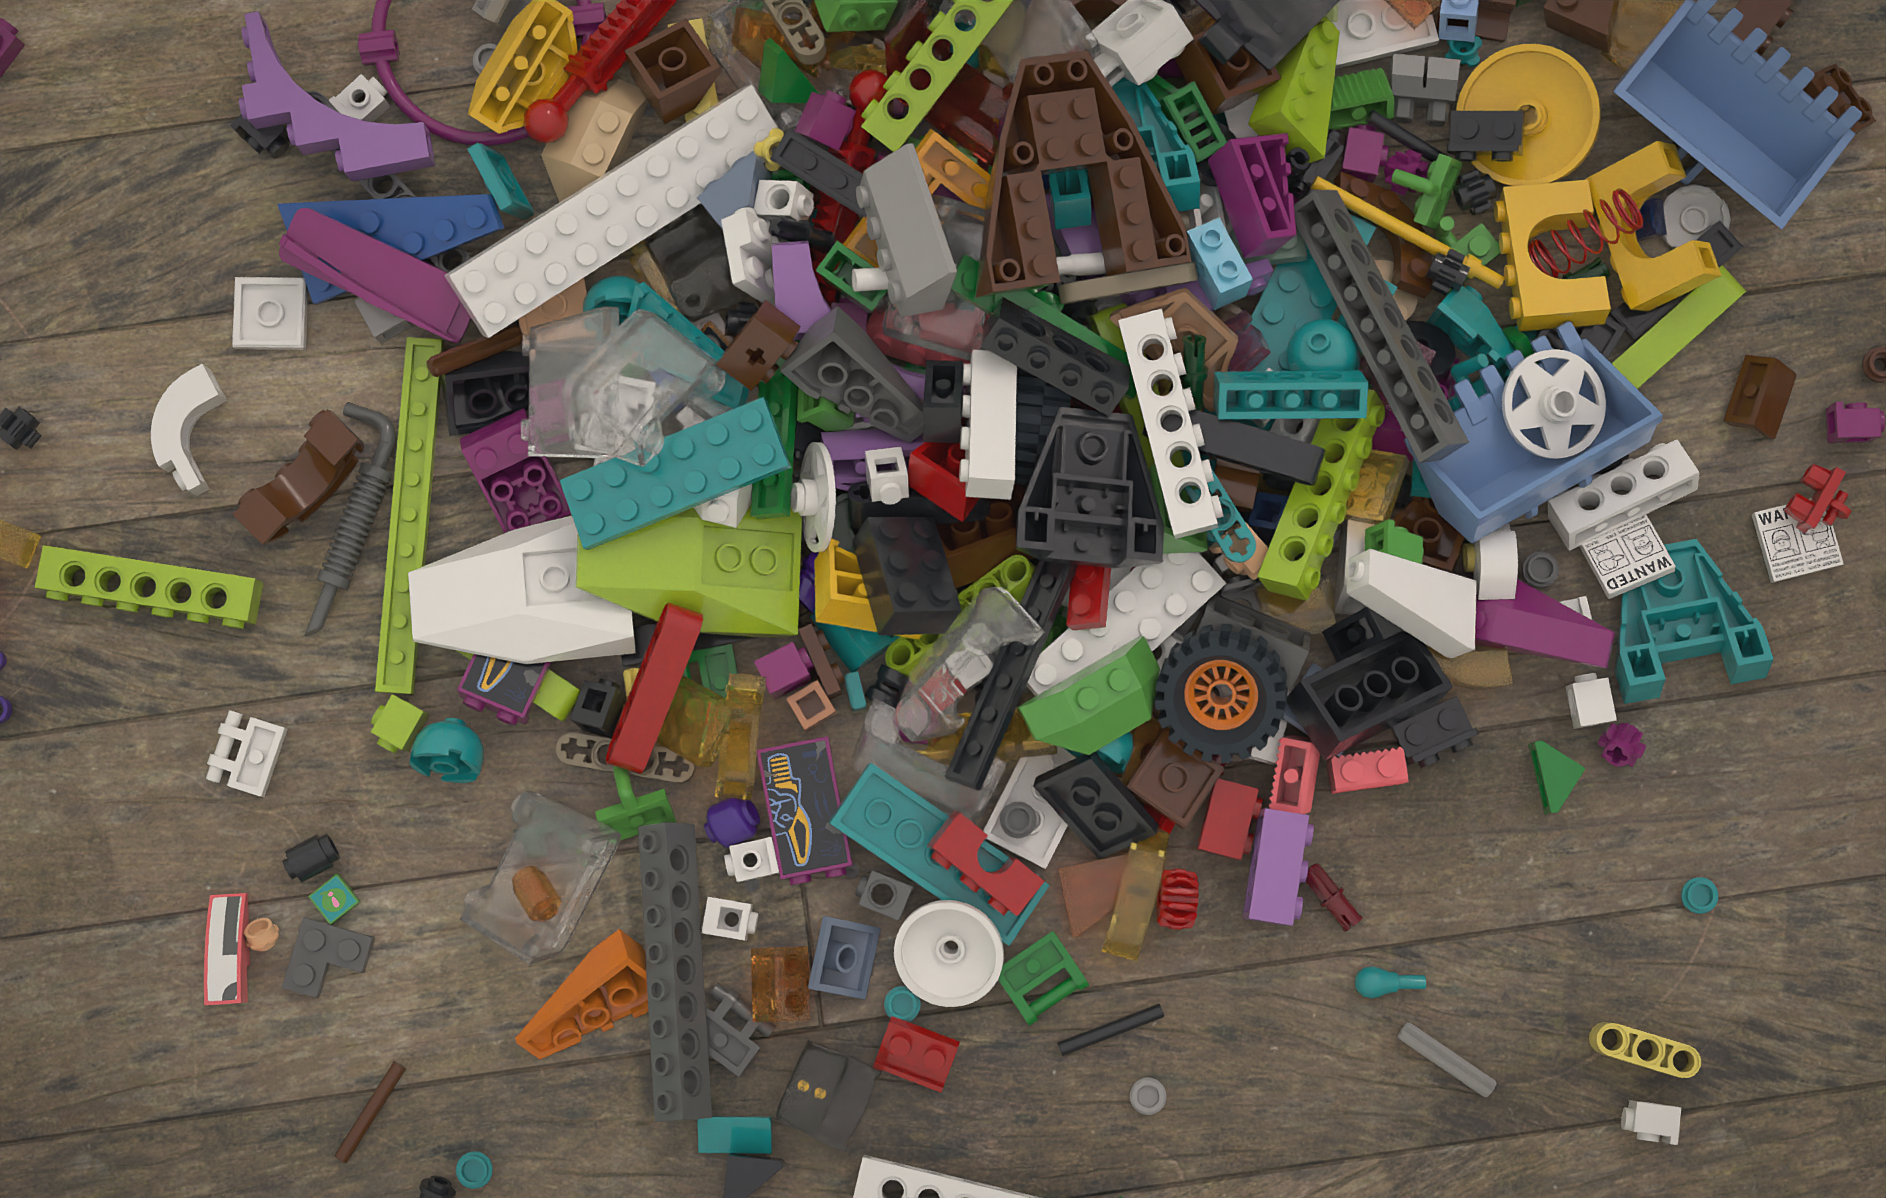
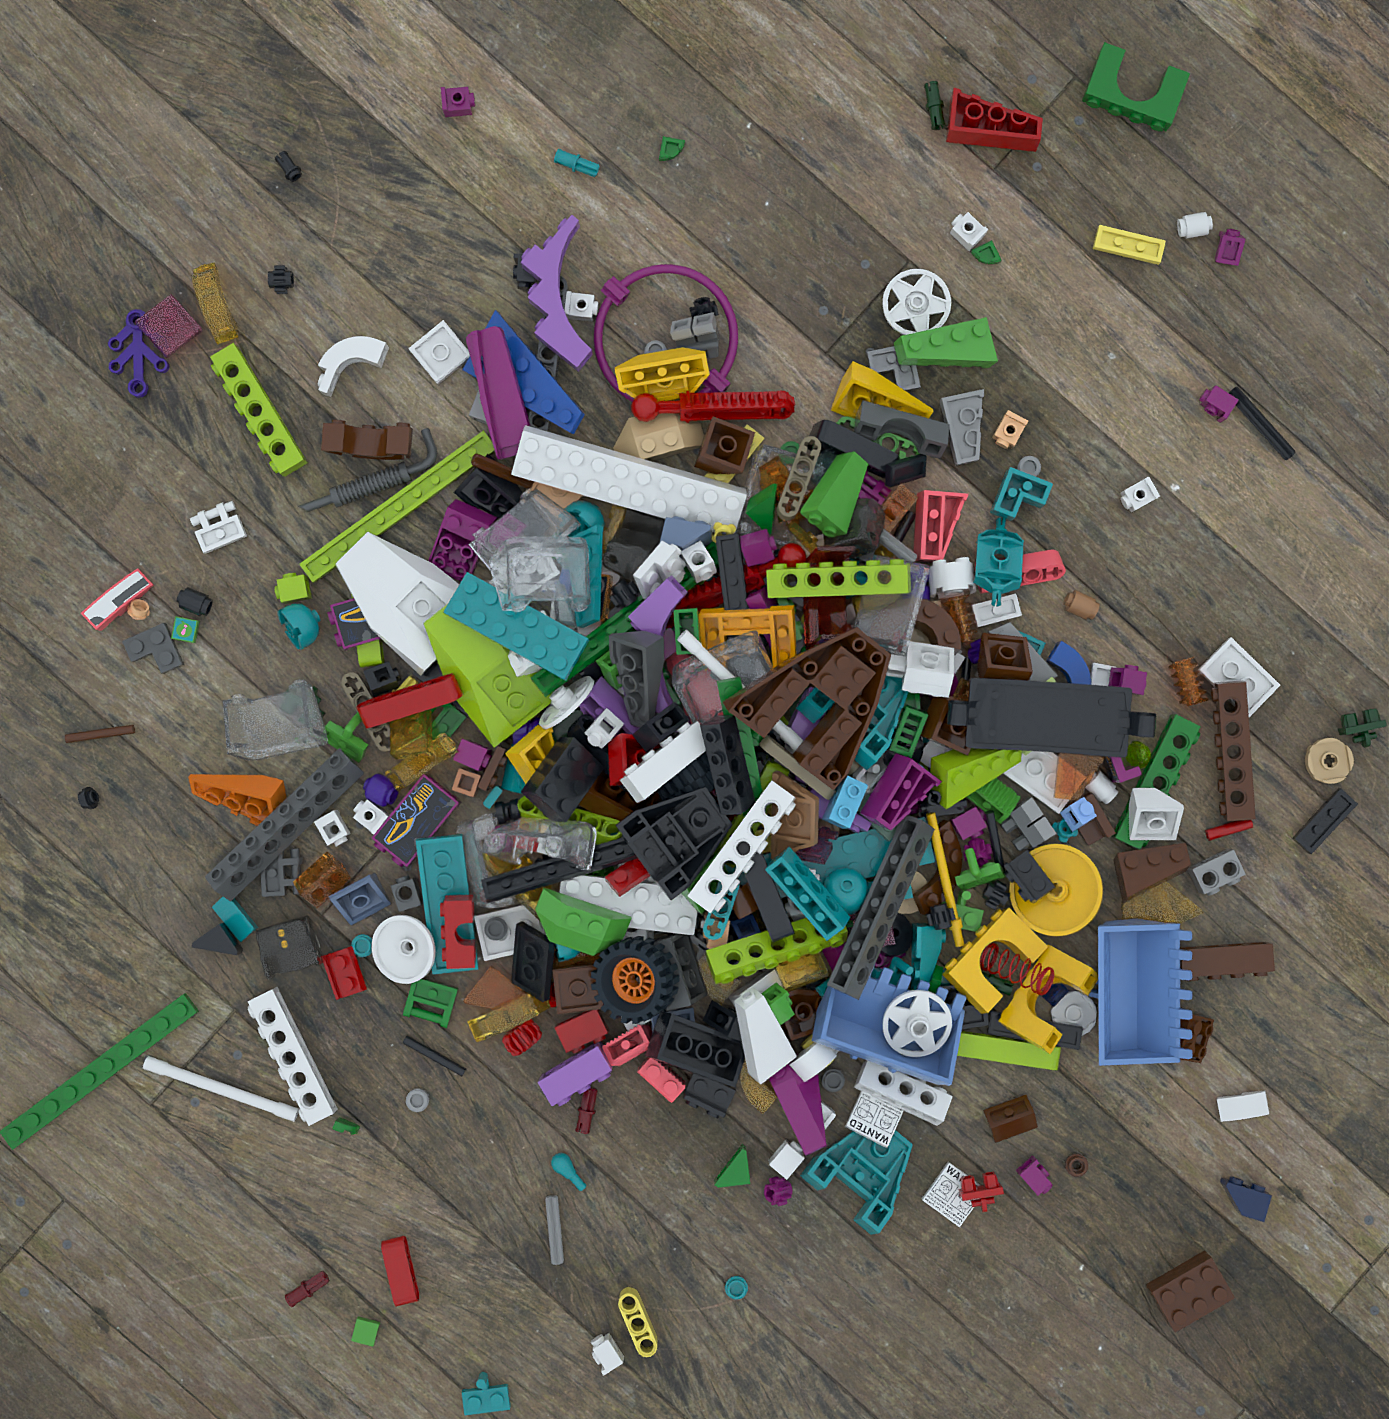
camera: 50 degrees right, 5 degrees up
teal plate [456,1151,493,1189] -> none
teal plate [467,143,534,220] -> none
clear orange brick [512,866,562,922] -> none
reddish brown brick [716,300,801,391] -> none
black axle [769,216,835,254] -> none
light grey slope [856,143,957,317] -> none
dark green pin [1179,334,1208,411] -> none

